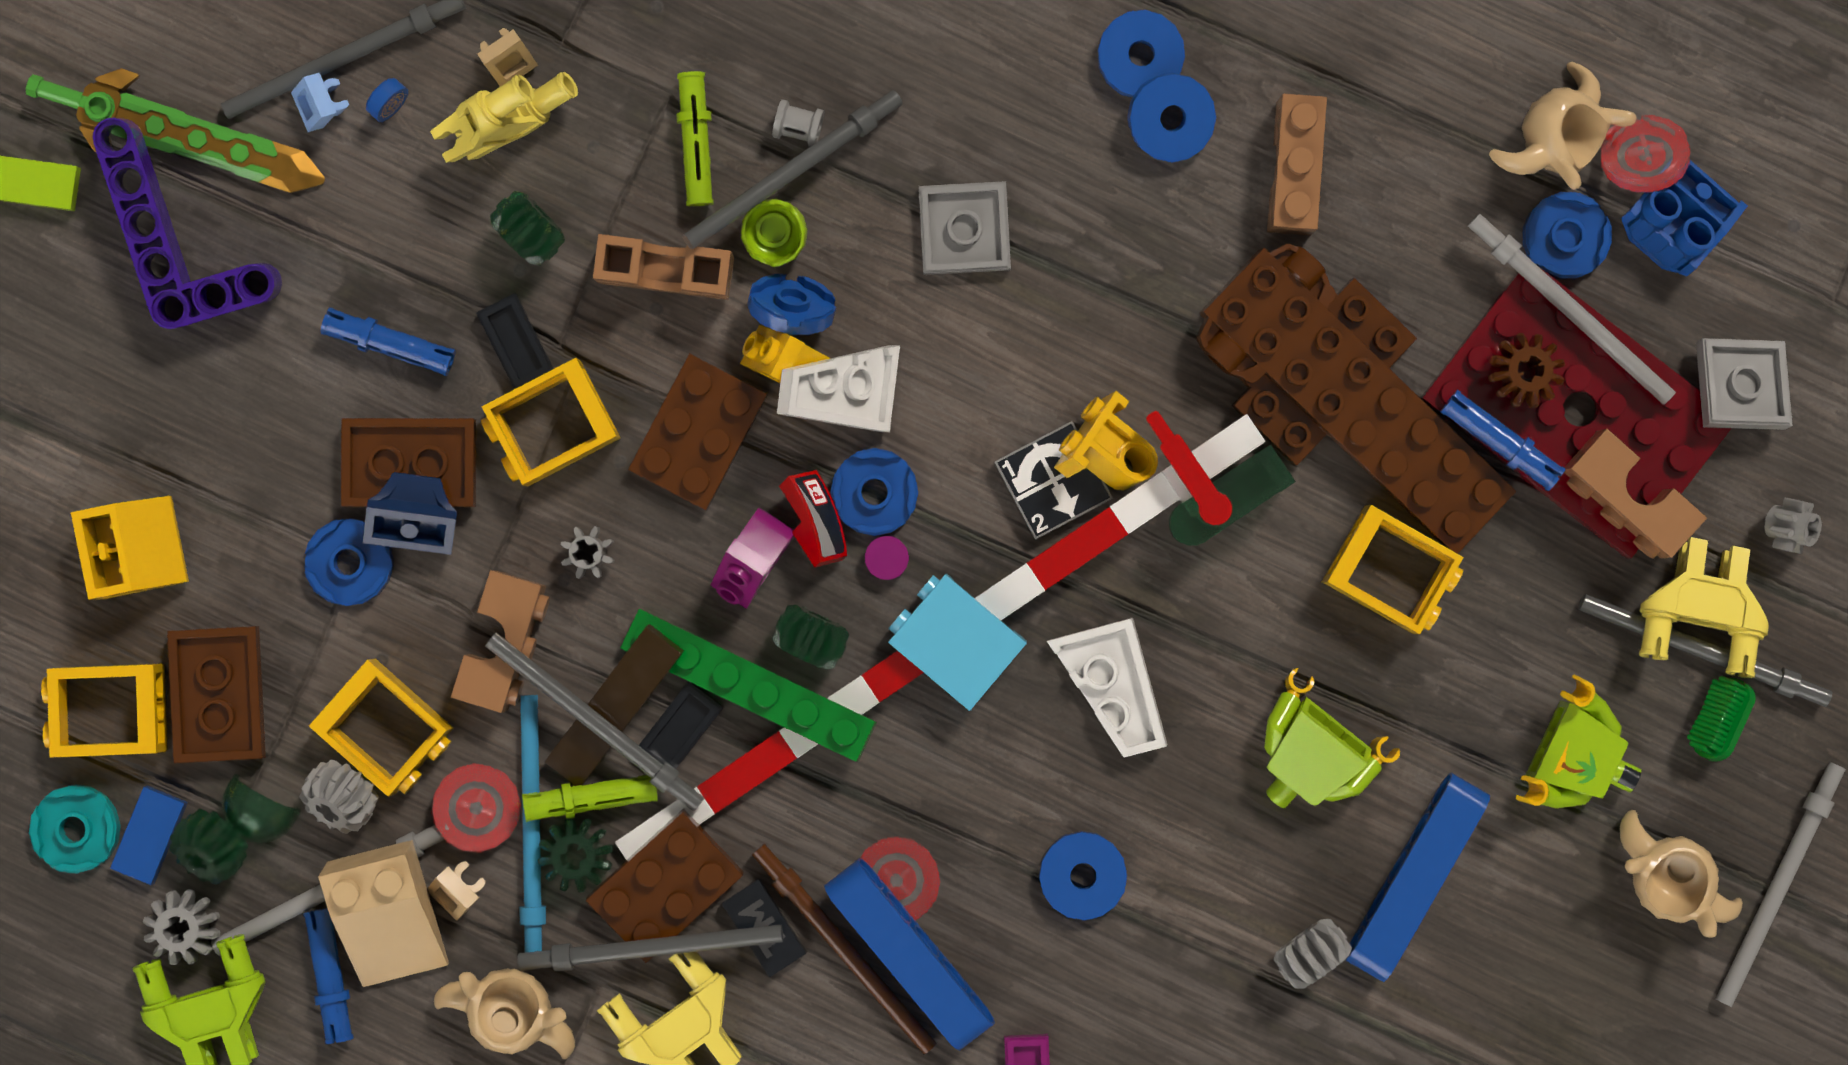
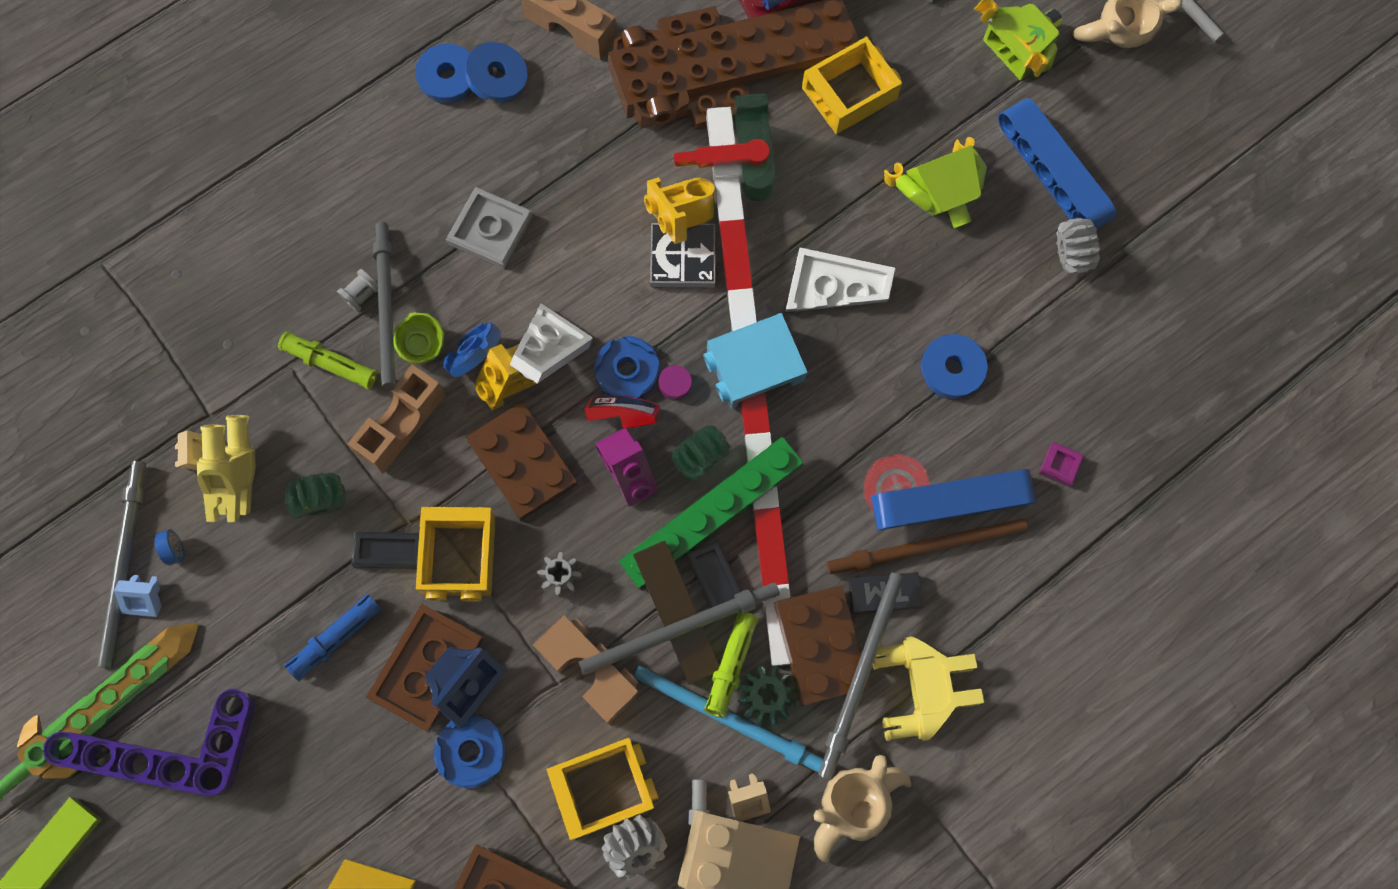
camera: 60 degrees left, 15 degrees down
clear tile [431,763,521,853] -> none

